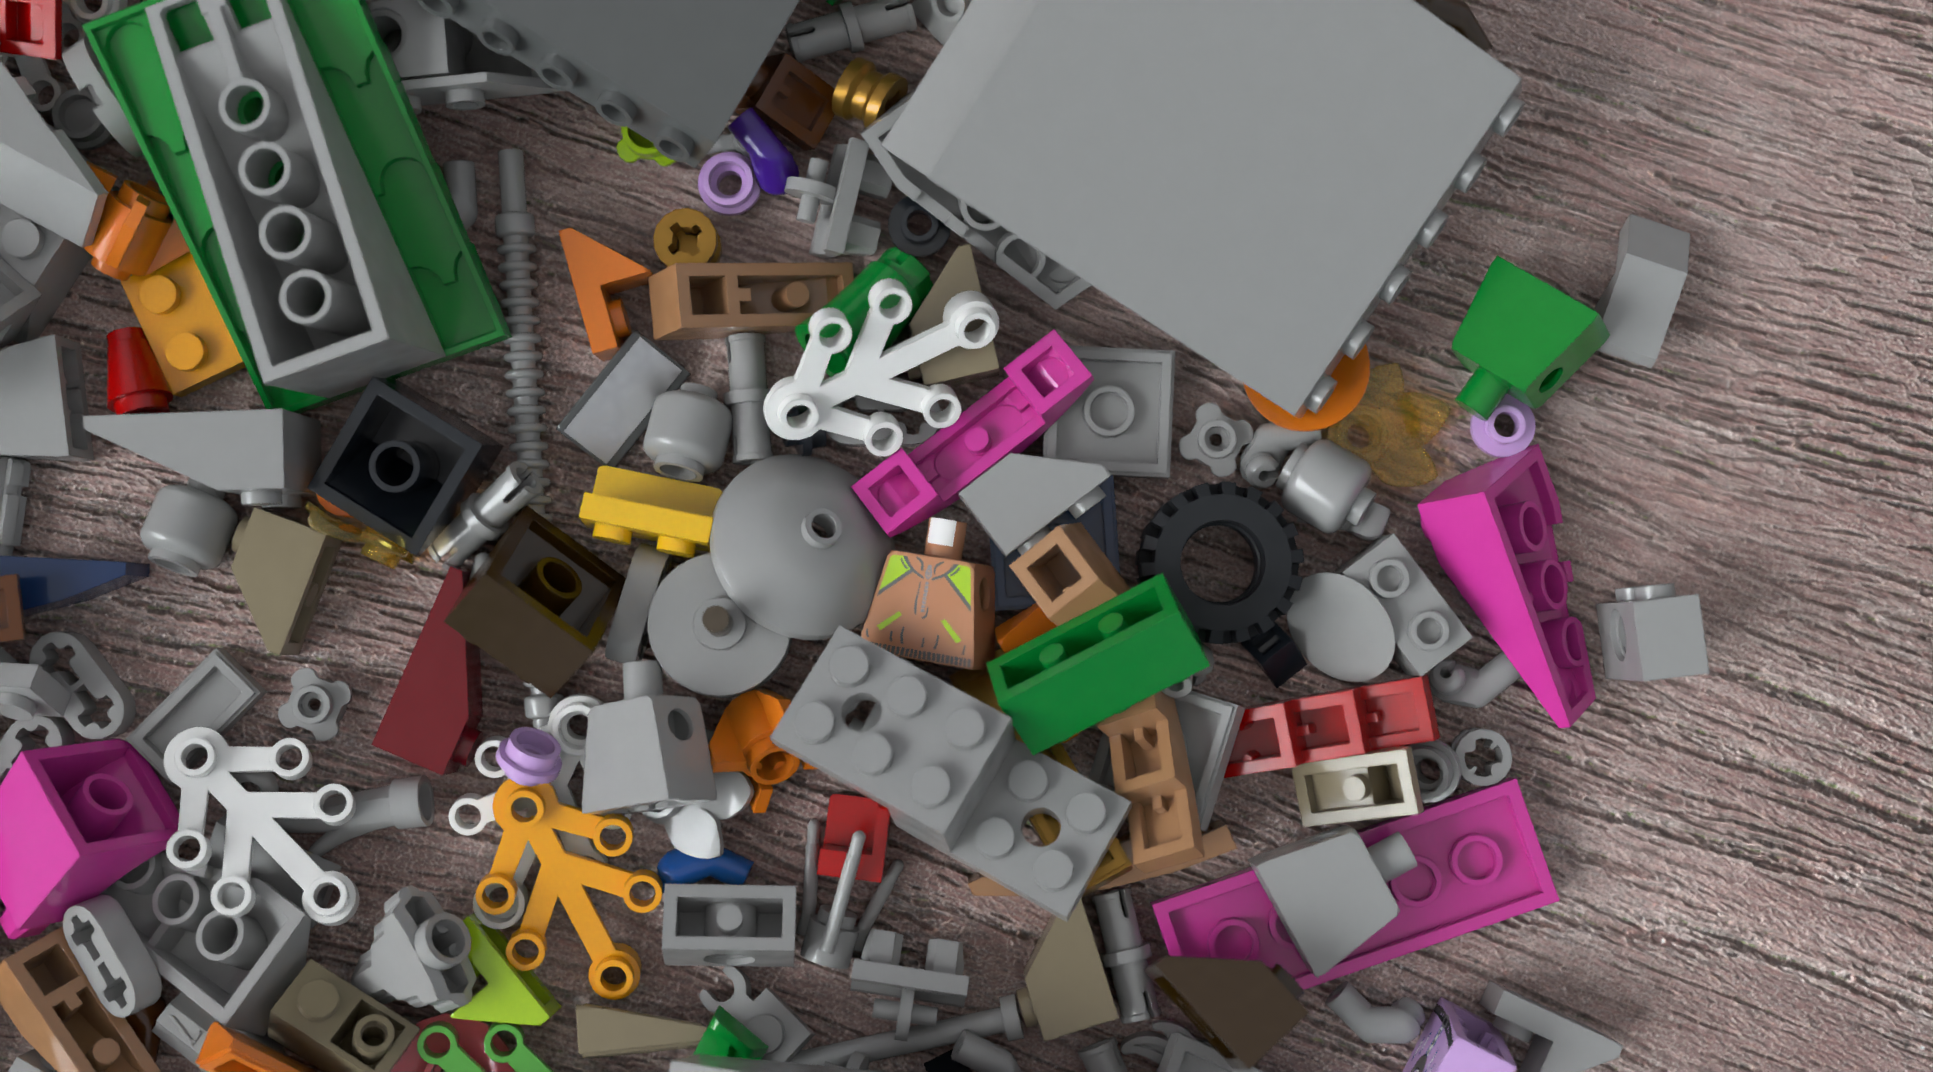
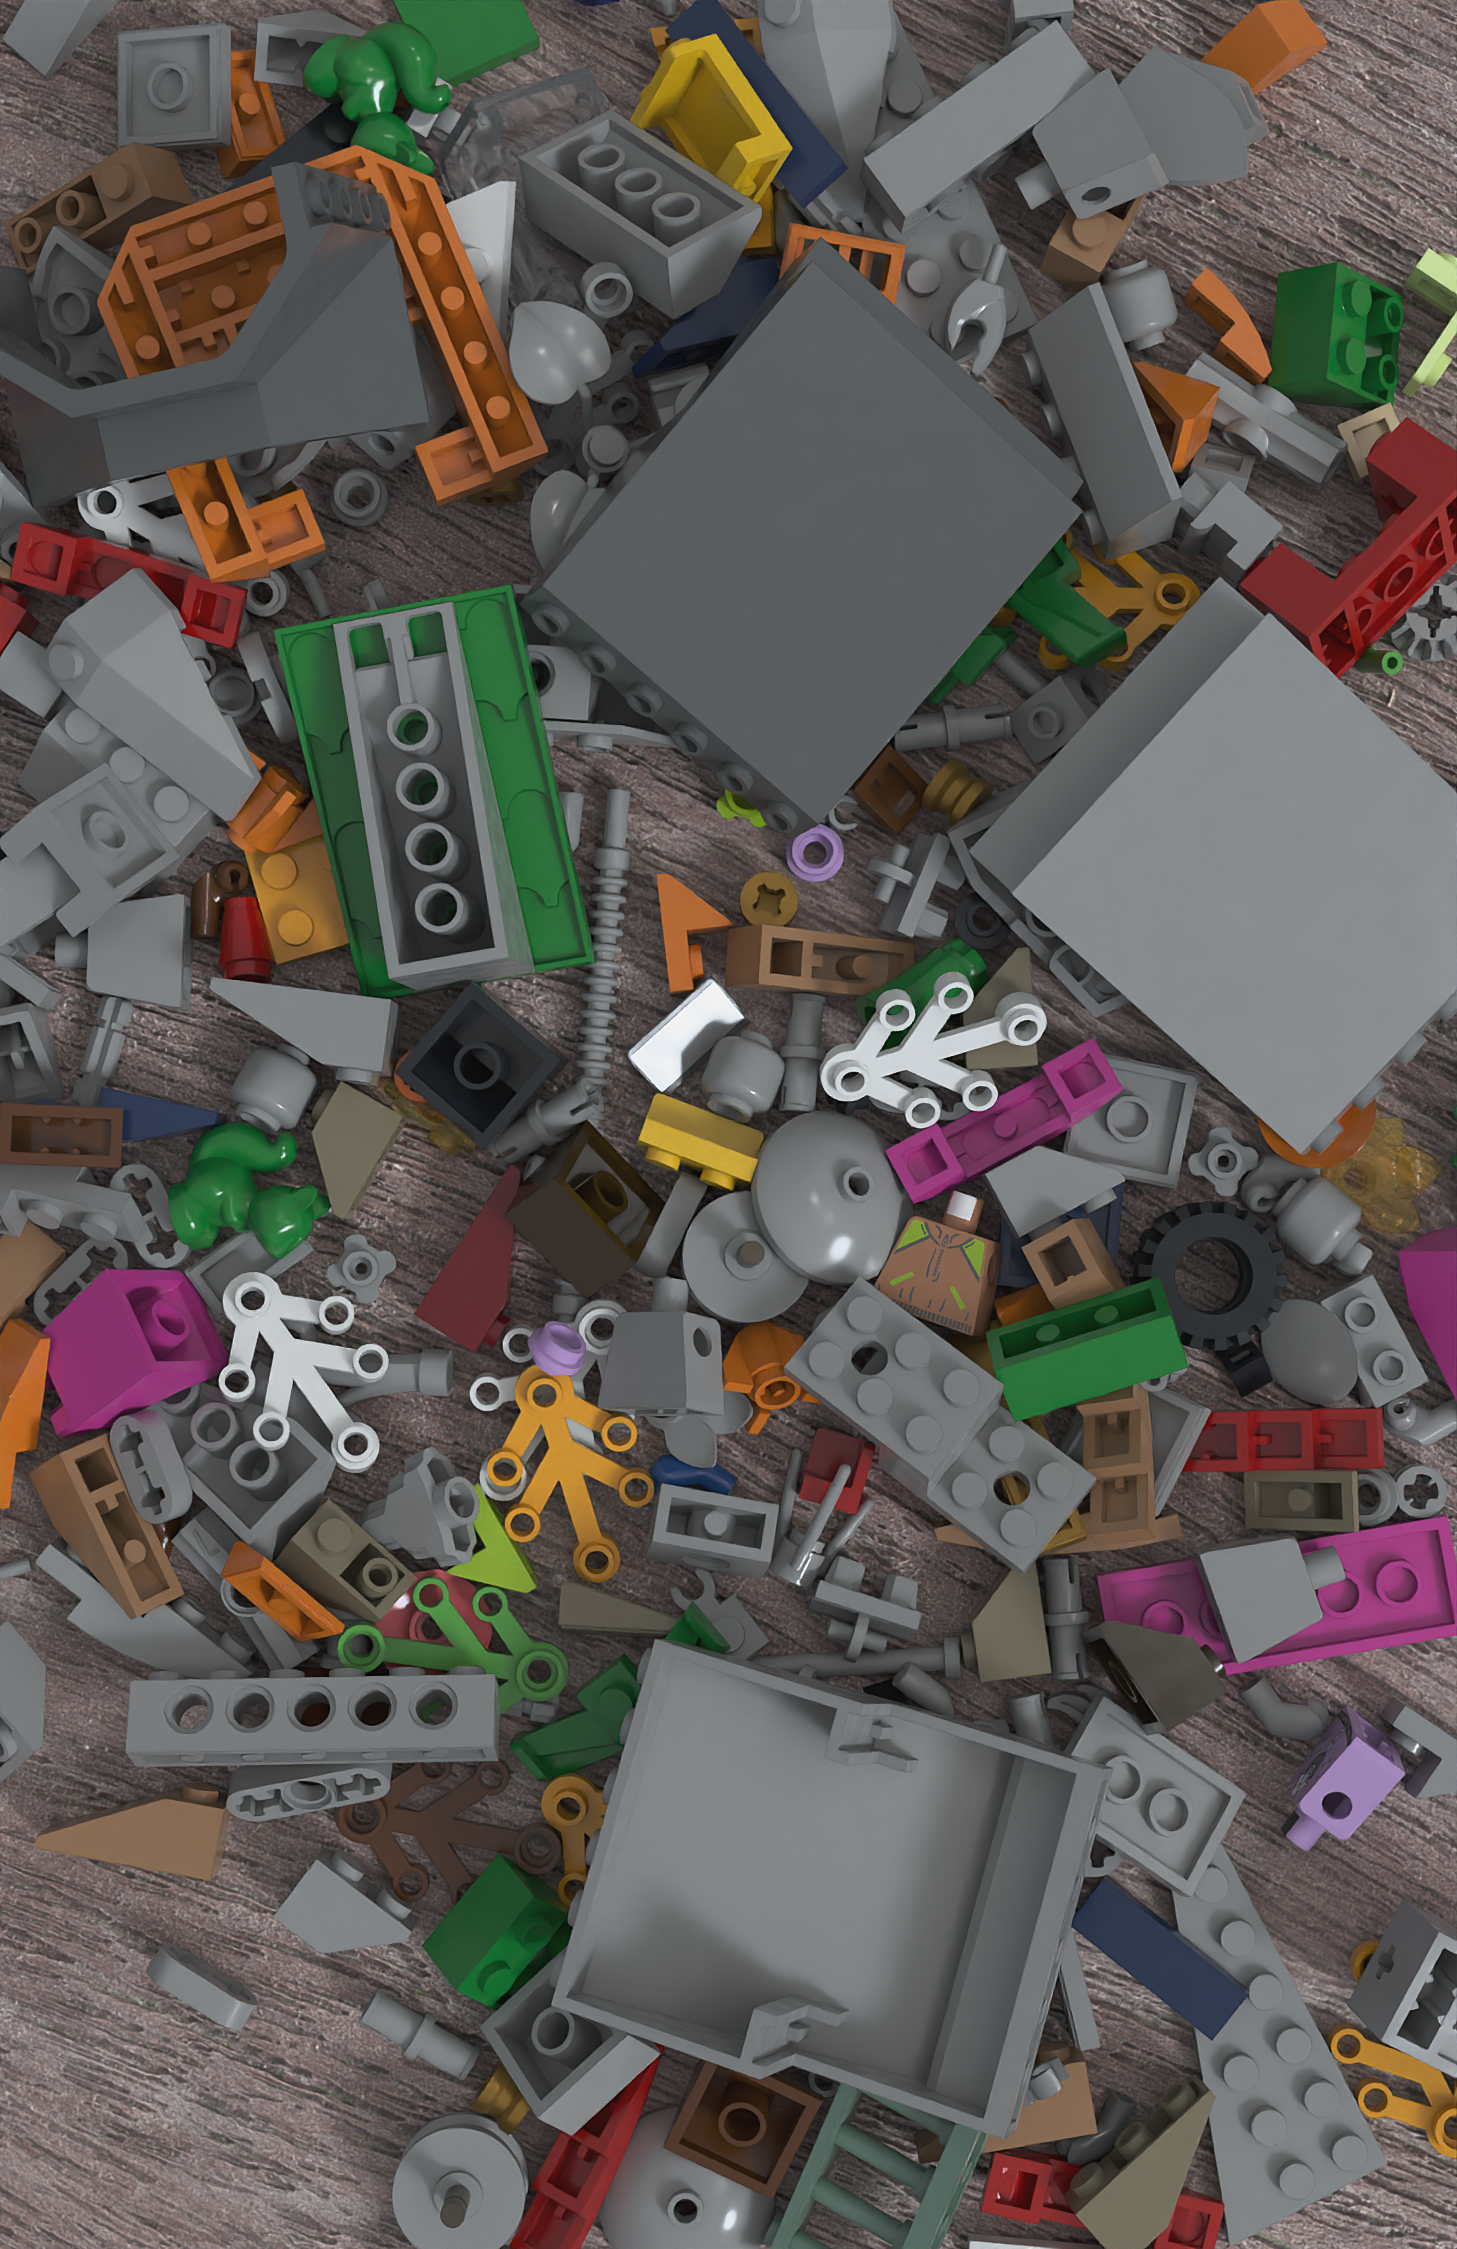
camera: 10 degrees right, 0 degrees up
dark purple arm [728,107,799,195] -> none
none -> green animal [168,1121,331,1259]
none -> reddish brown arm [190,860,249,941]

